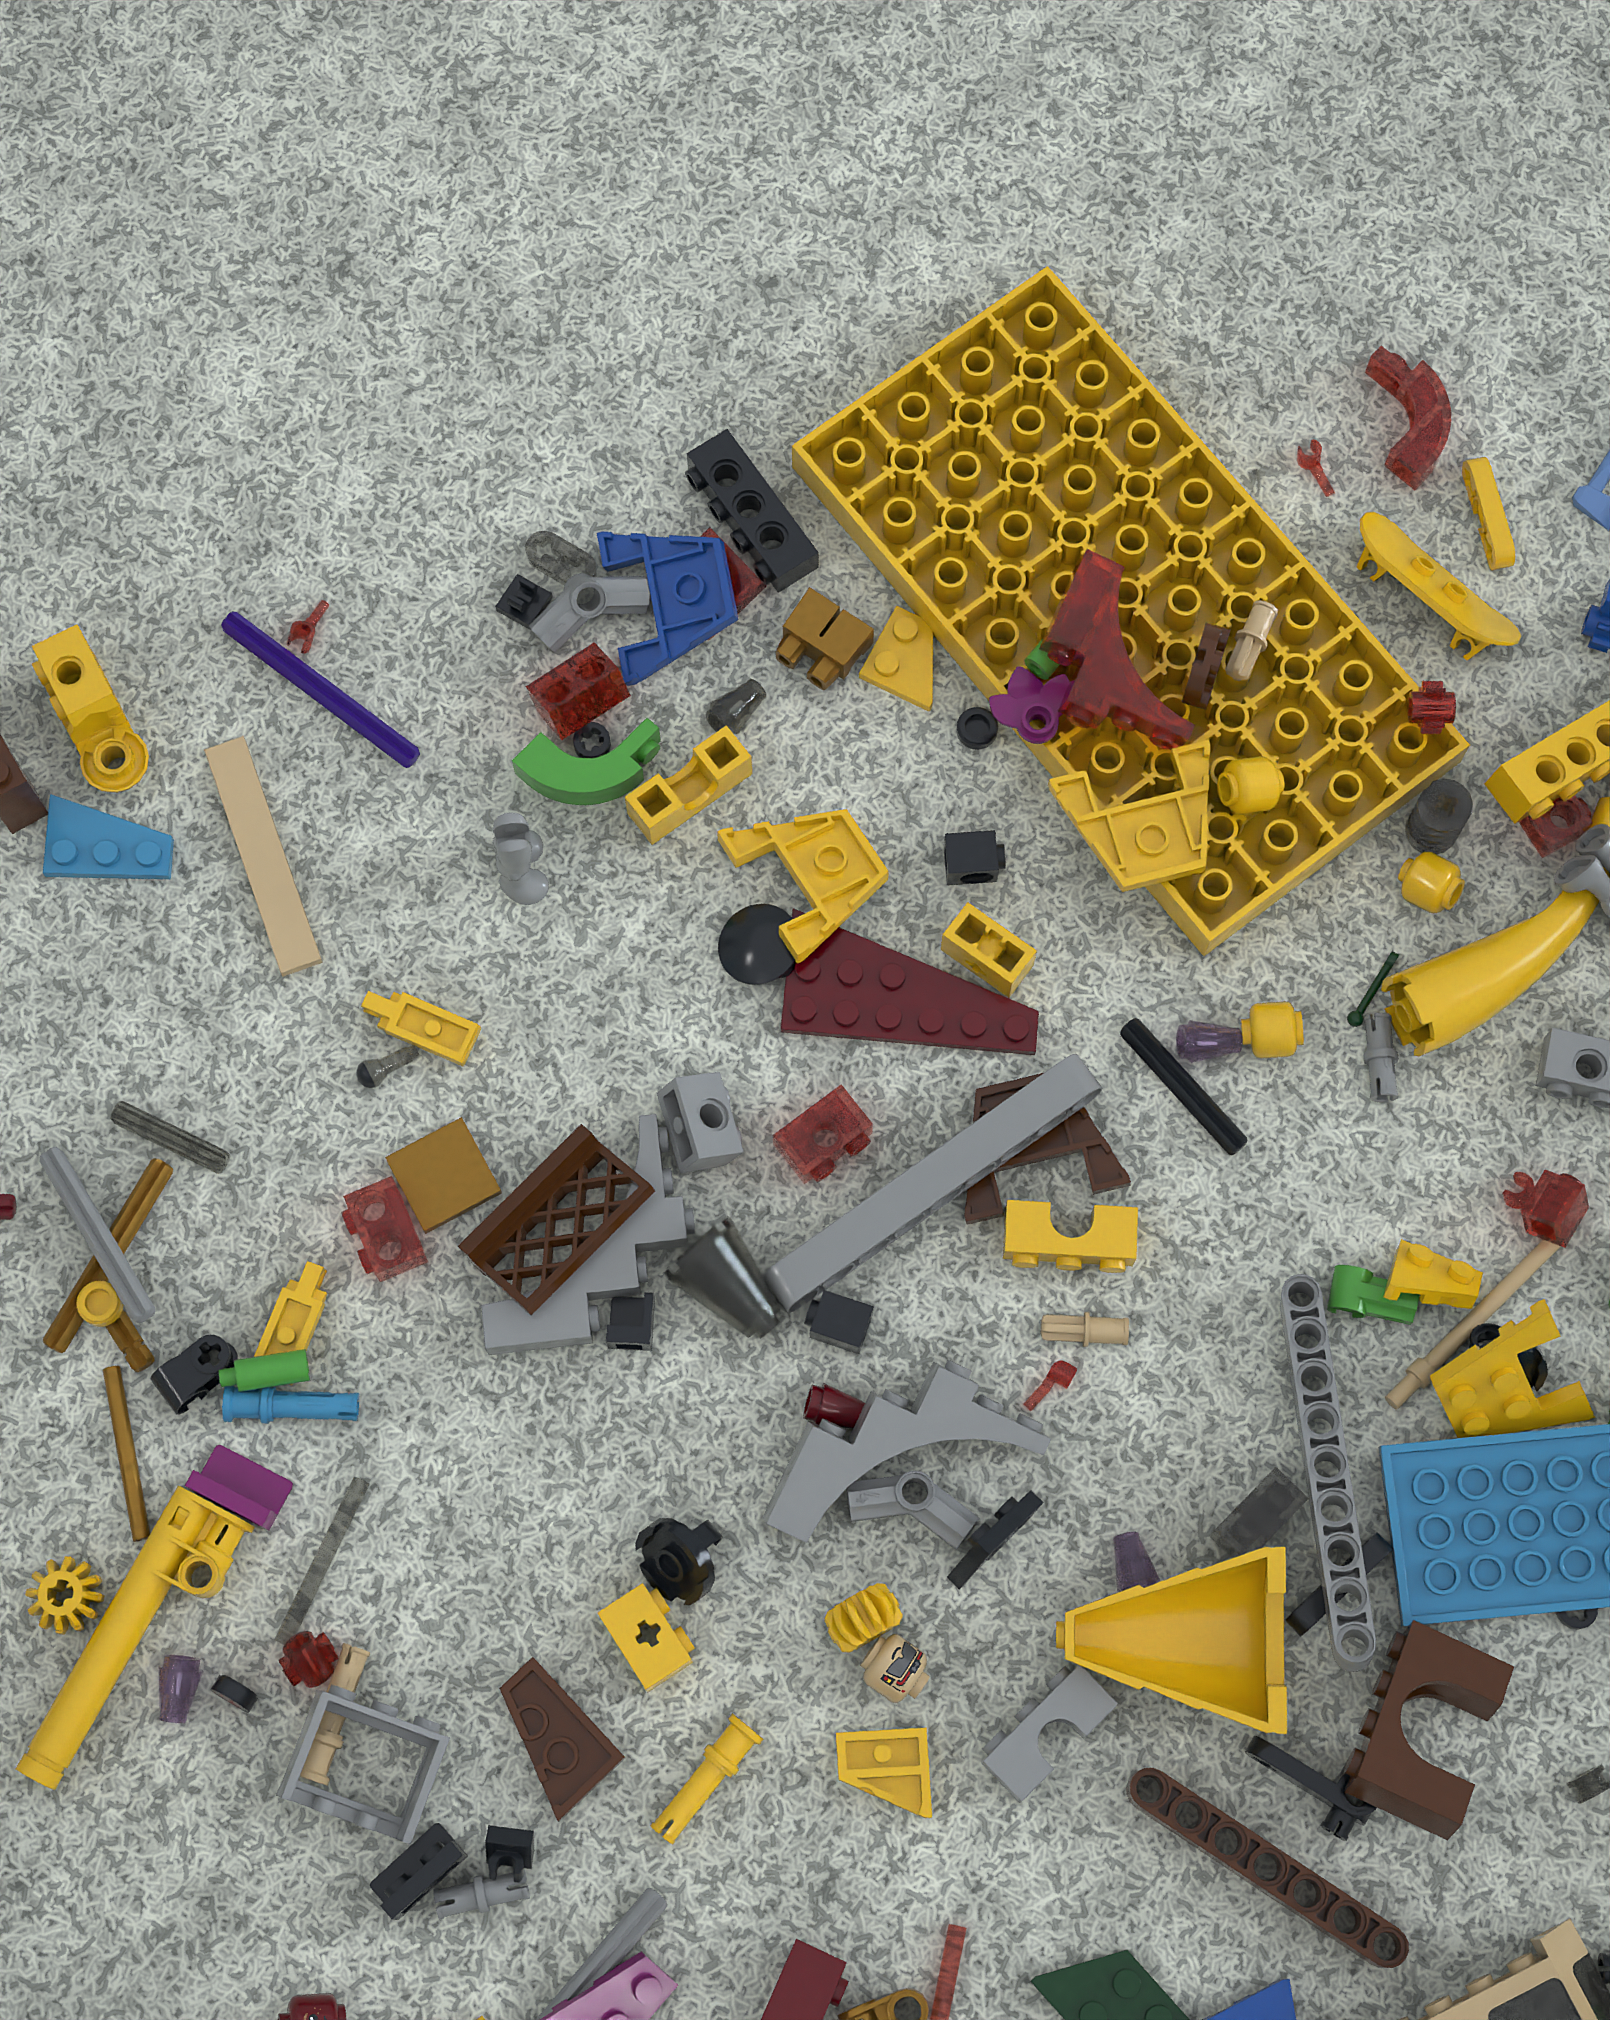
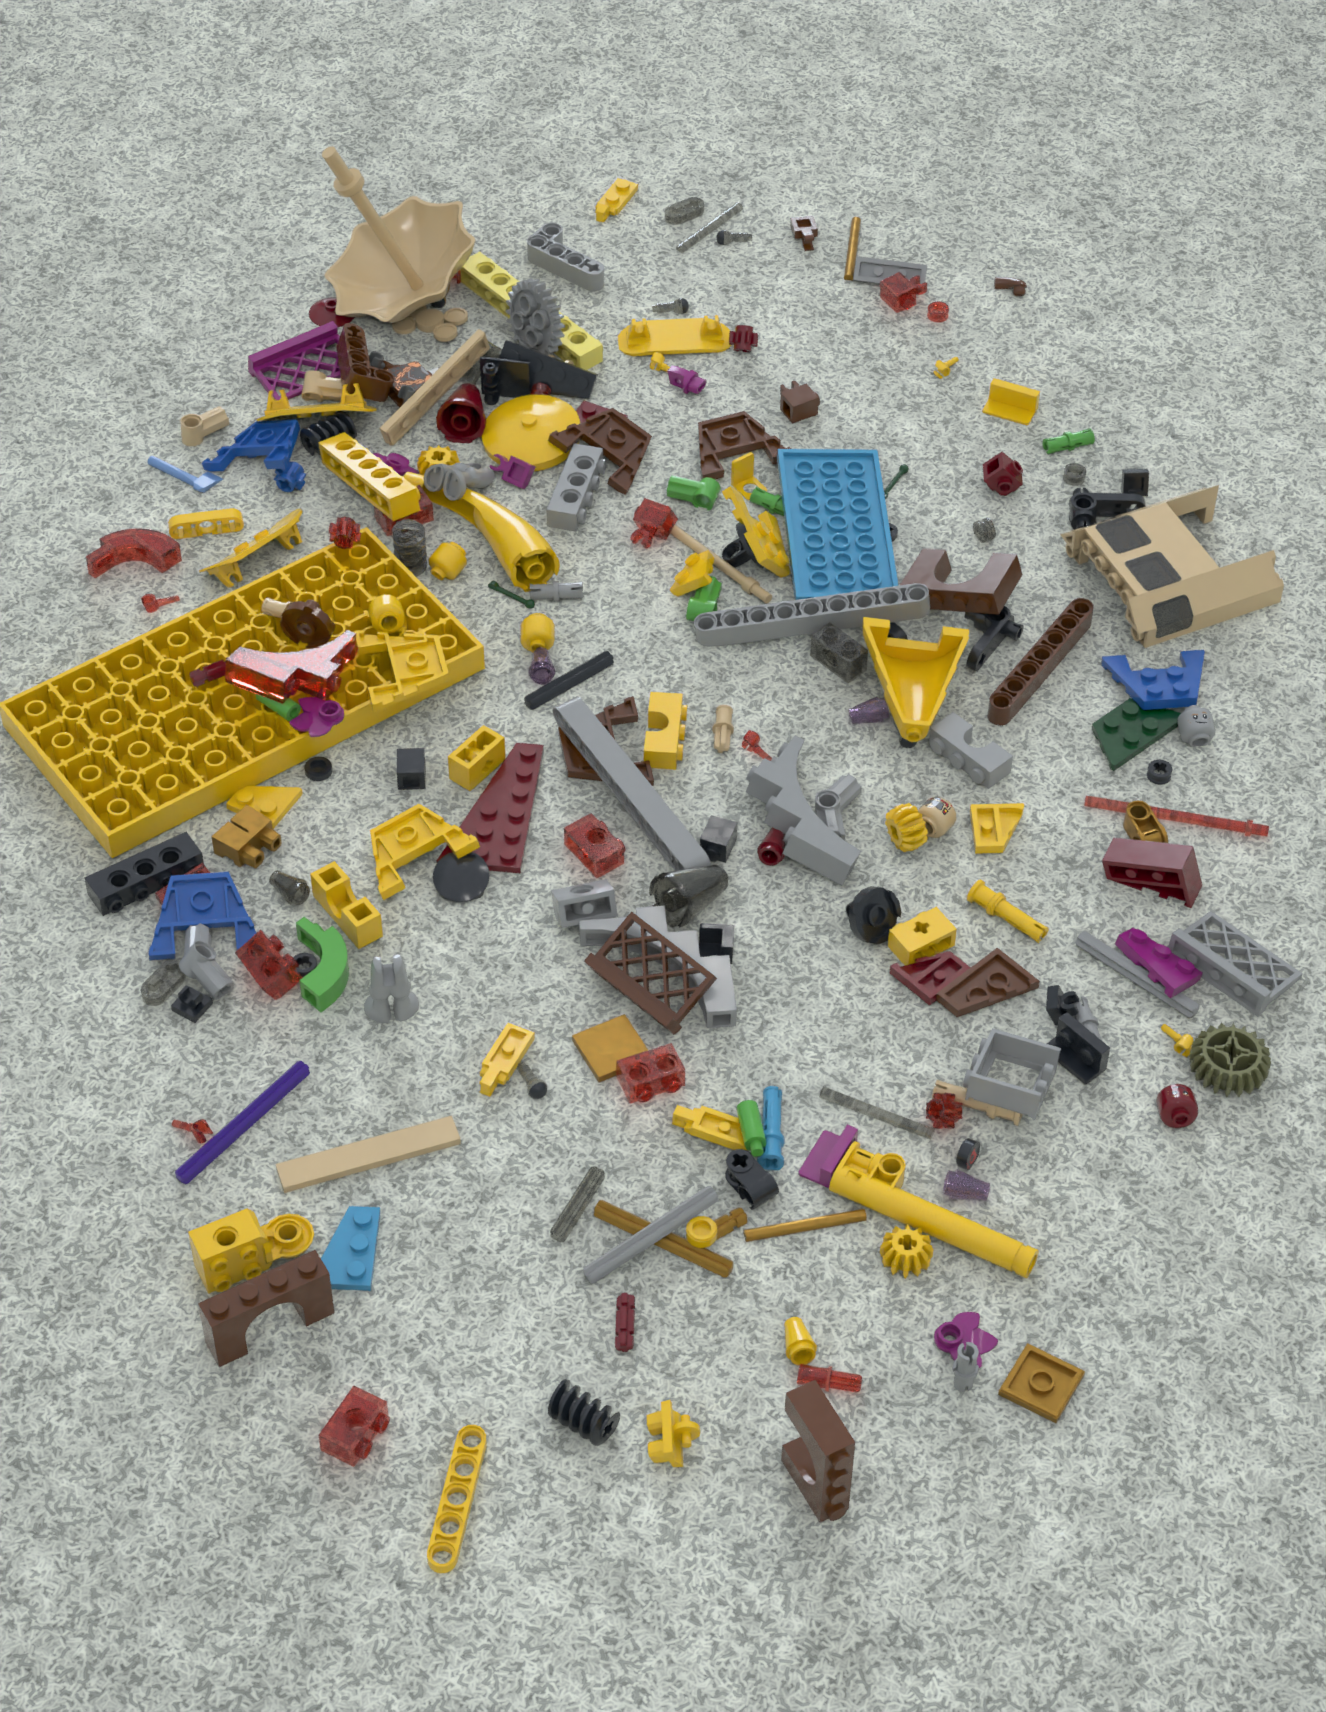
camera: 90 degrees left, 25 degrees down
black wing [947,1490,1044,1590] -> none
none -> dark red axle [189,655,242,687]
none -> dark red wing [889,951,971,1006]

